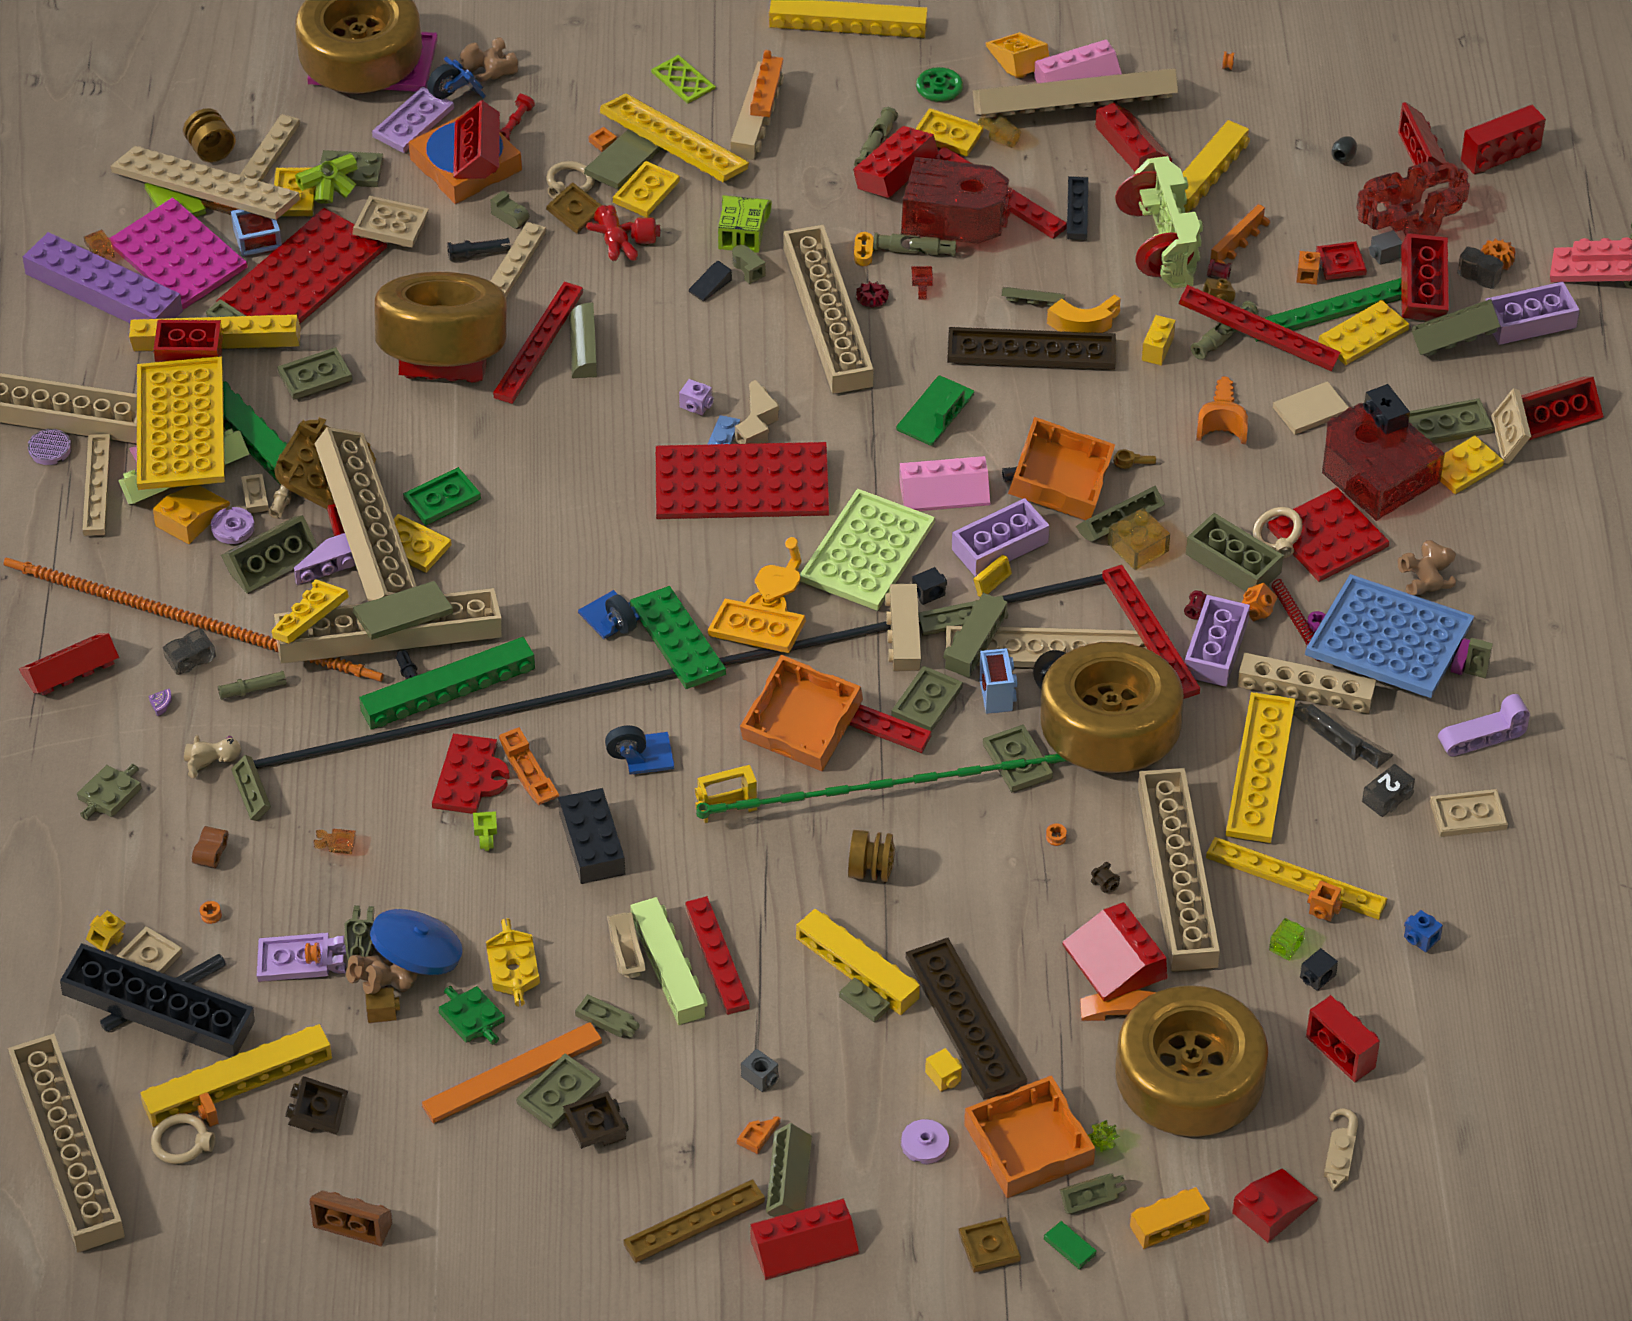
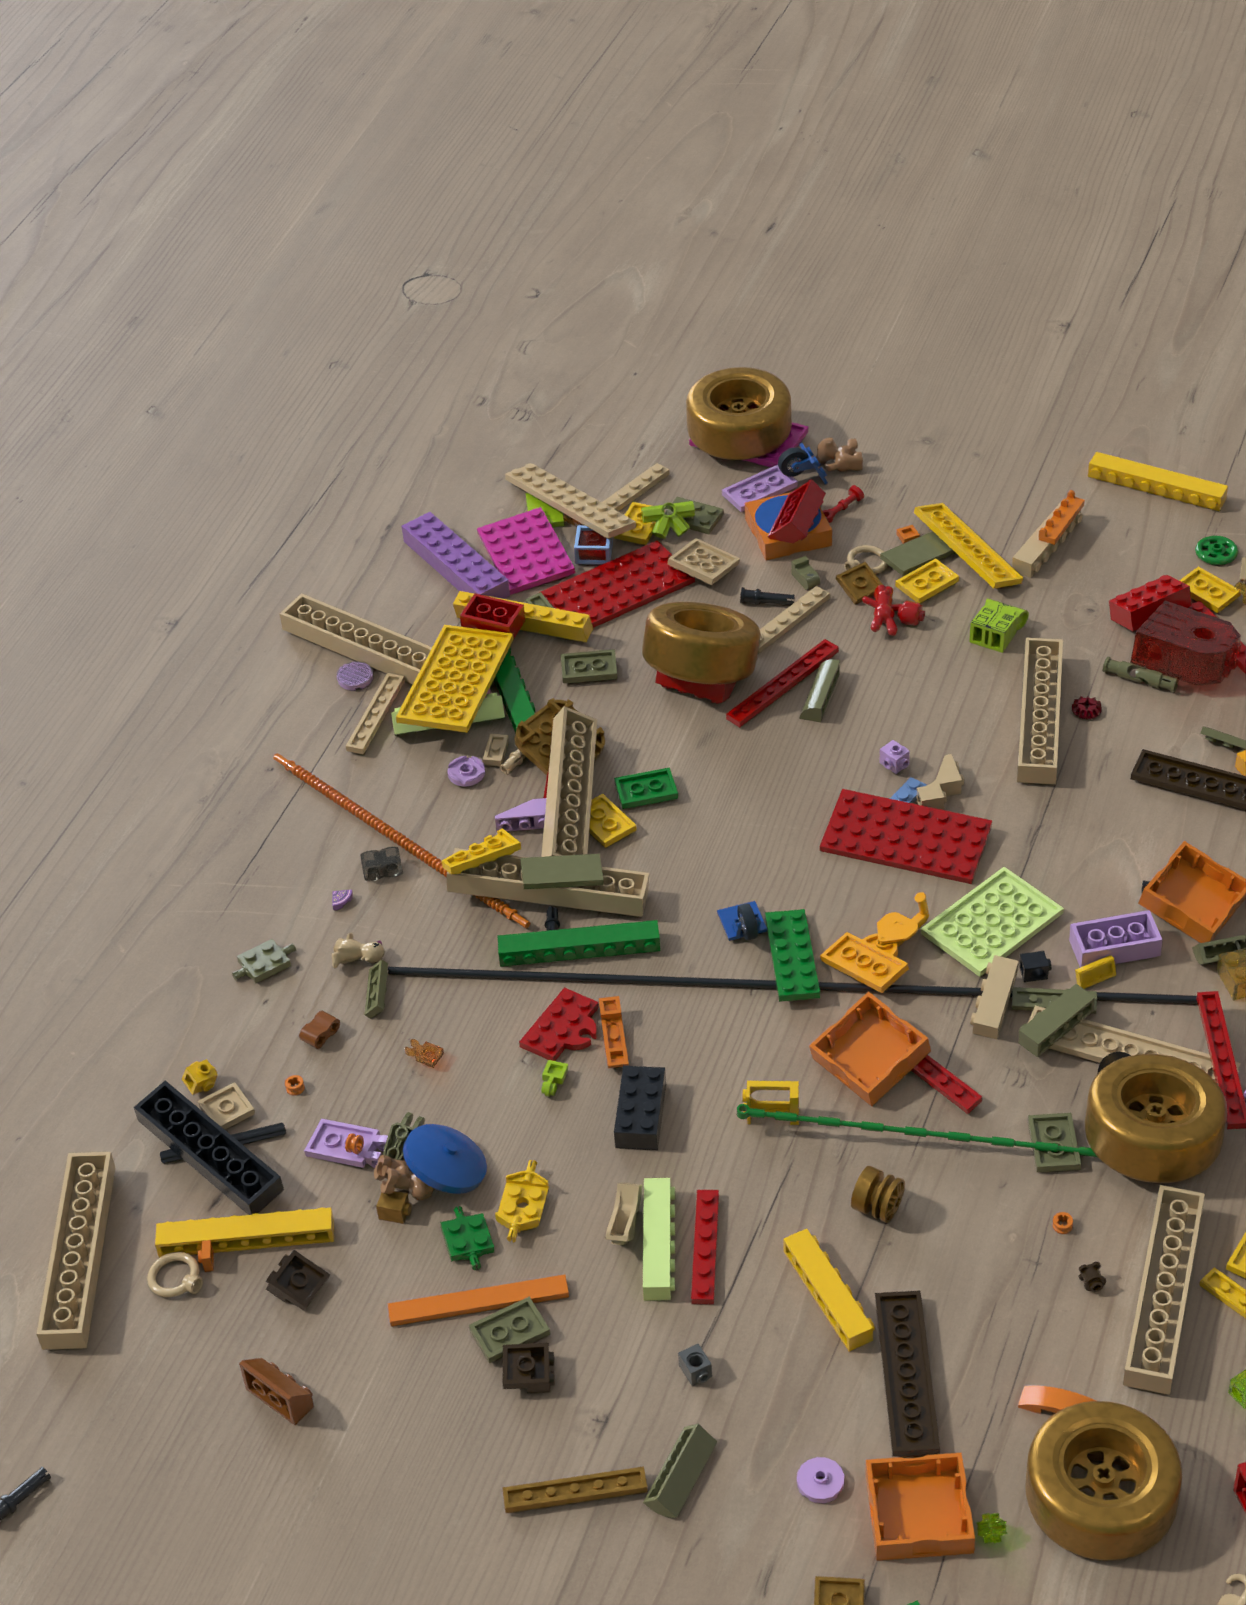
camera: 25 degrees right, 5 degrees down
red slope [19,633,119,696] -> none
clear orange plate [84,229,115,258] -> none
light orange slope [153,485,230,544] -> none
pearl gold wheel [183,108,236,162] -> none
olive pin [218,671,286,700] -> none
olive slope [221,515,318,593] -> none
olive hinge [575,994,640,1037] -> none
plate [605,725,674,775] -> none
lime window [651,55,716,104] -> none
black slope [688,261,732,302] -> none
olive leg [732,245,766,284] -> none
orange tile [737,1116,781,1154] -> none
red slope [750,1198,859,1280] -> none
olive plate [839,978,890,1023] -> none
olive piece [854,107,898,166] -> none
light orange beam [854,232,874,267] -> none
olive plate [891,666,963,732] -> none
green bracket [896,375,974,446] -> none
bright pink slope [899,456,990,511] -> none
clear red plate [911,266,933,299] -> none
yellow brick [925,1048,963,1092] -> none
light blue piece [979,648,1017,714] -> none
olive hinge [1060,1173,1127,1214] -> none
slope [1062,902,1167,1002] -> none

